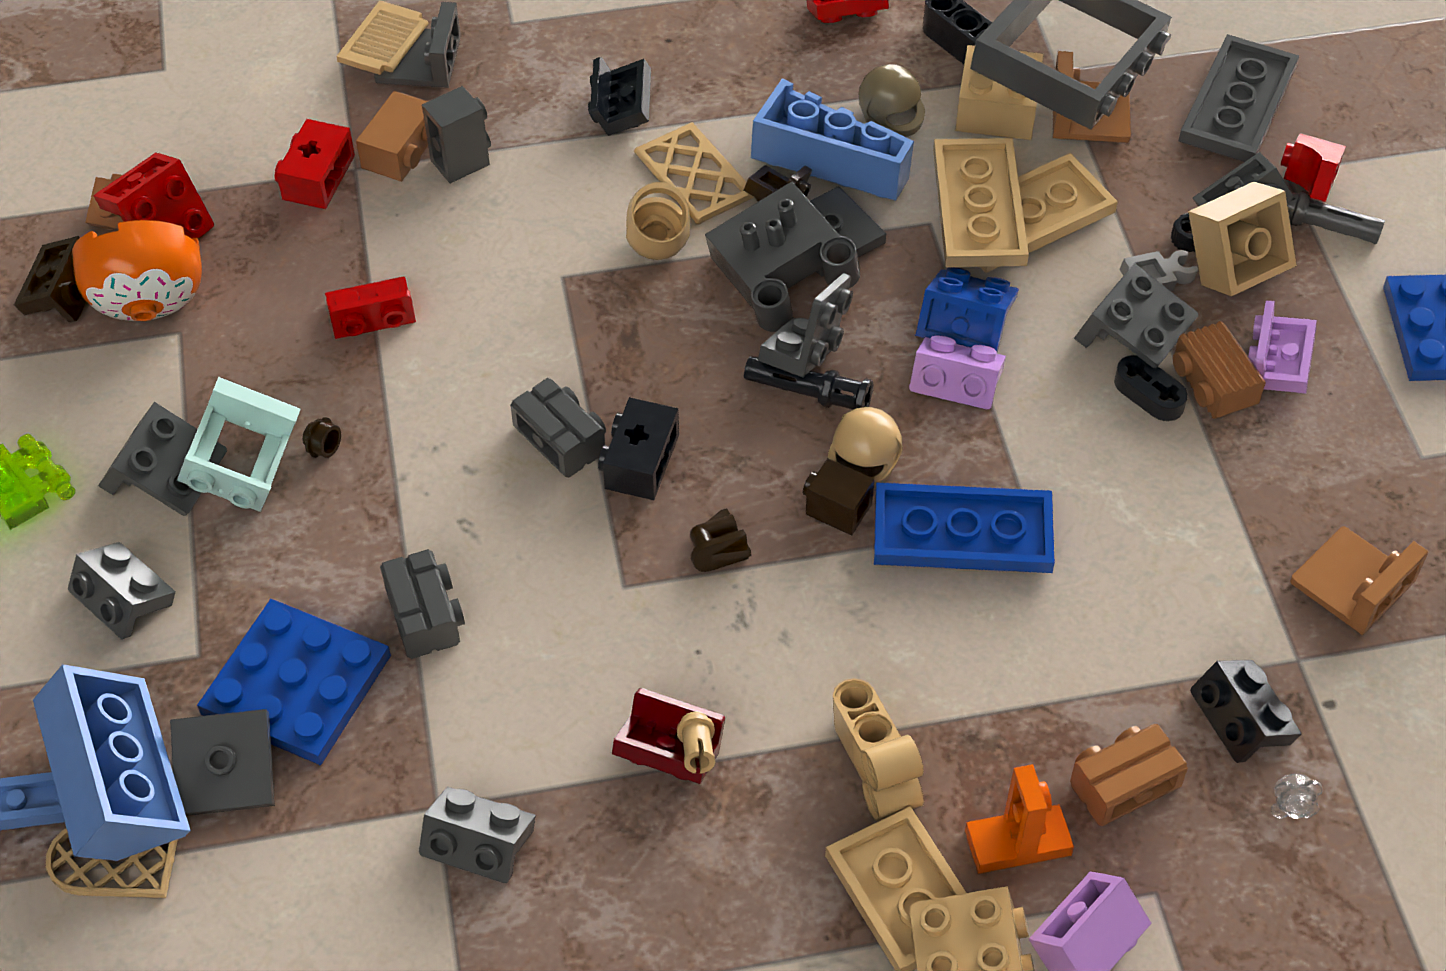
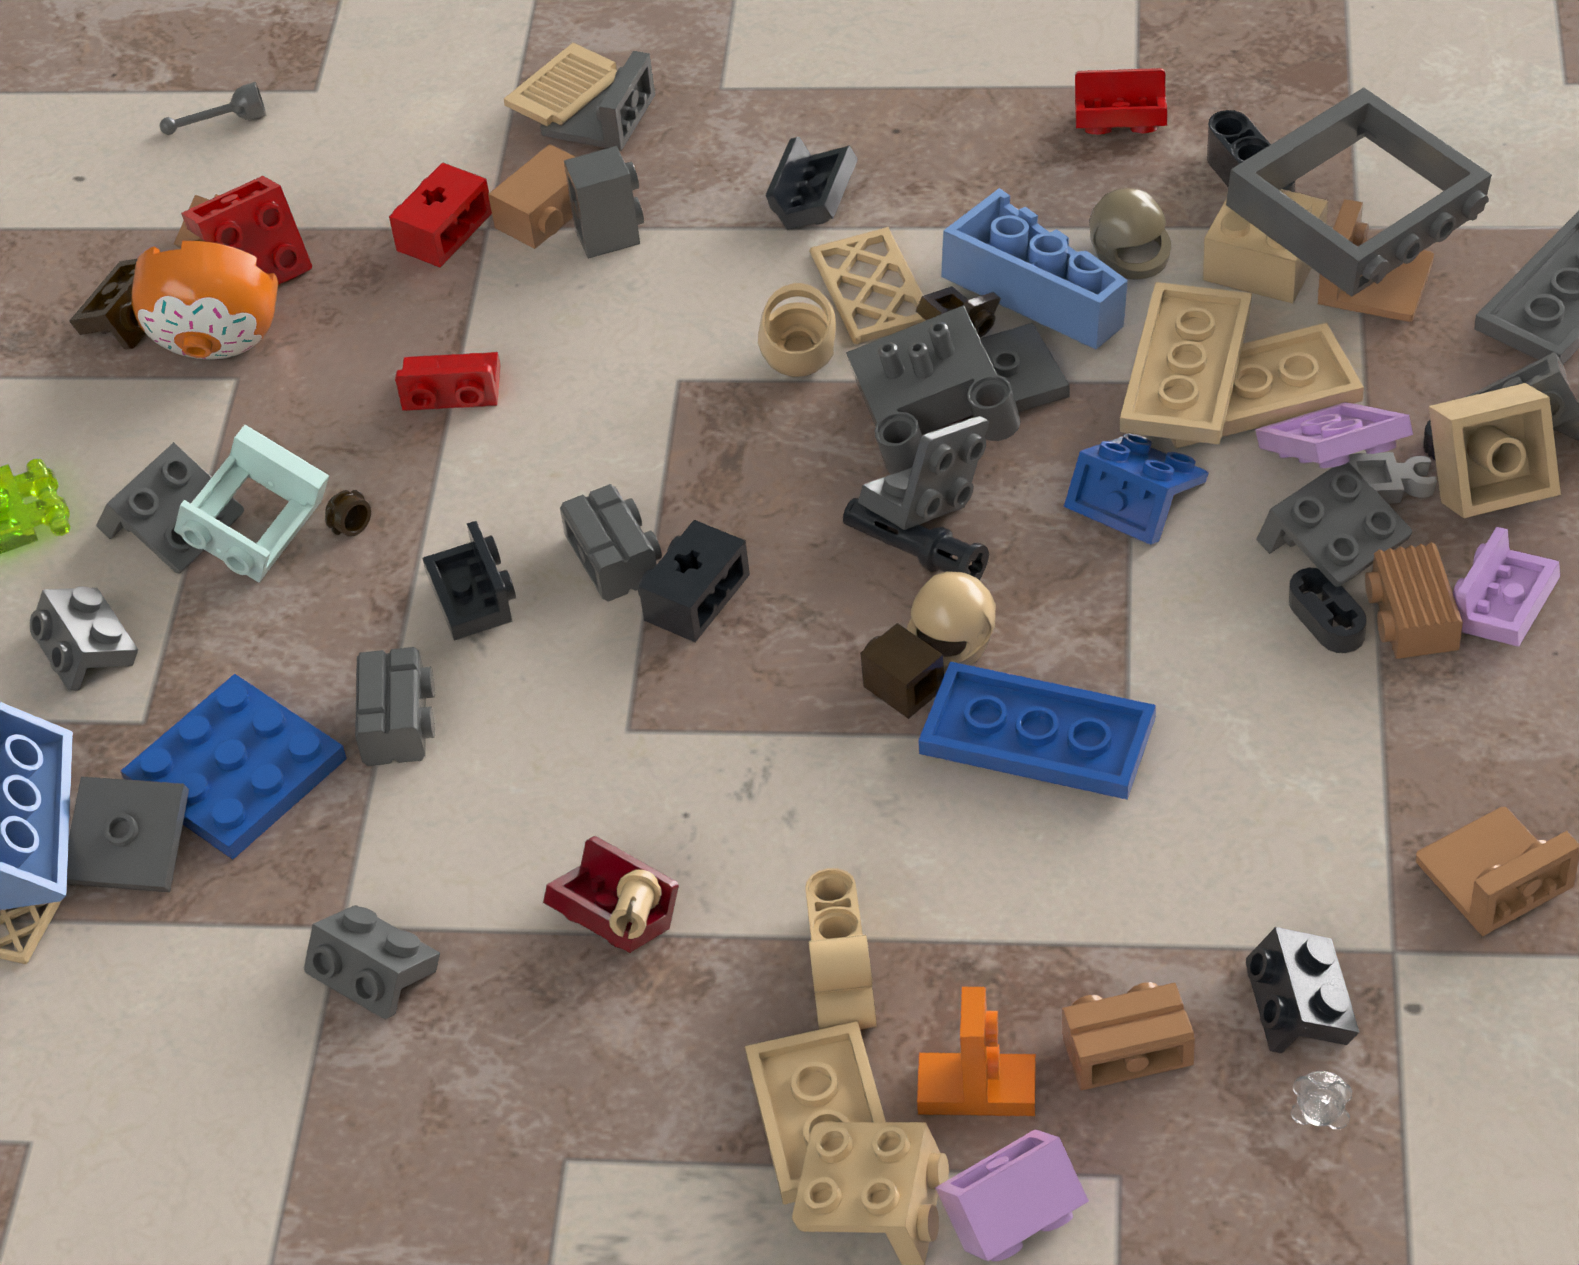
camera: 20 degrees right, 5 degrees down
dark brown piece [690,508,751,572] -> none
lavender bracket [909,335,1006,409] -> none
none -> dark grey hinge [159,82,266,135]
none -> black bracket [422,521,516,641]
none -> lavender plate [1255,402,1413,468]

